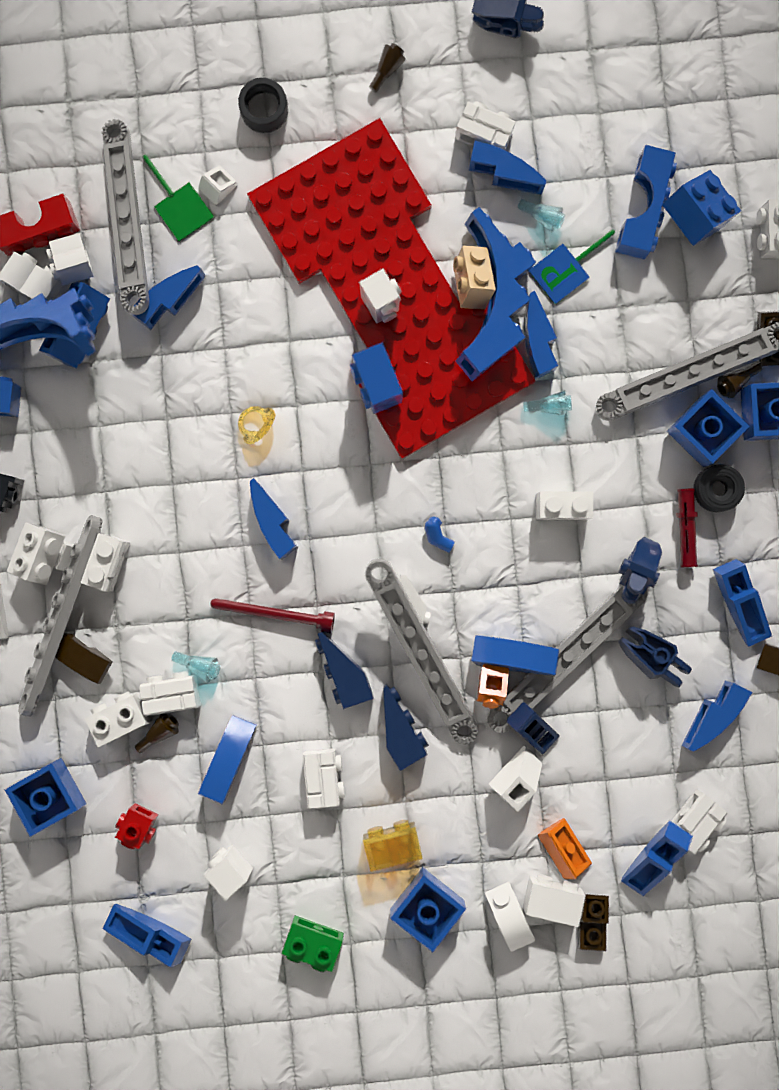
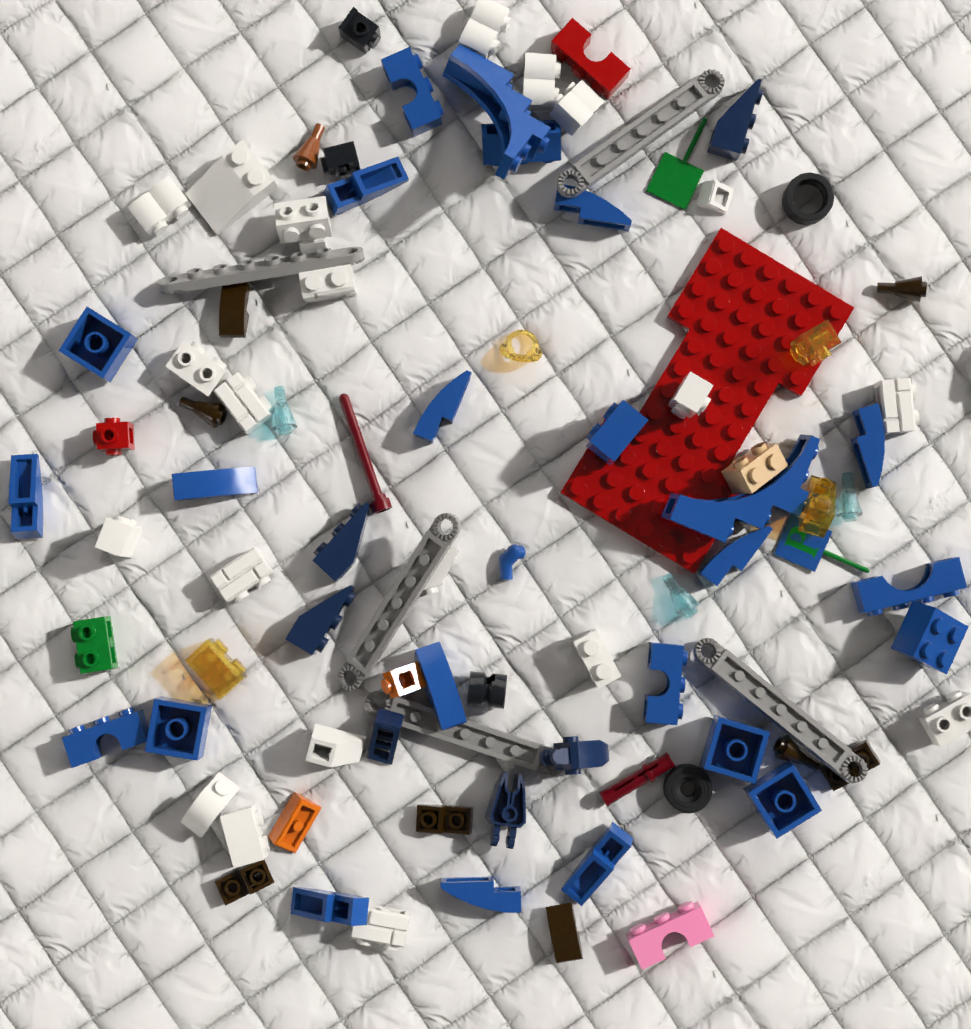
camera: 60 degrees right, 0 degrees up
none -> blue arch [62,707,149,768]
none -> blue slope [323,157,409,216]
none -> dark brown slope [416,804,473,835]
none -> black wheel [467,671,507,709]
none -> blue arch [643,642,688,725]
none -> dark blue slope [707,79,763,161]
none -> clear yellow brick [789,319,841,366]
none -> clear yellow slope [798,475,836,538]

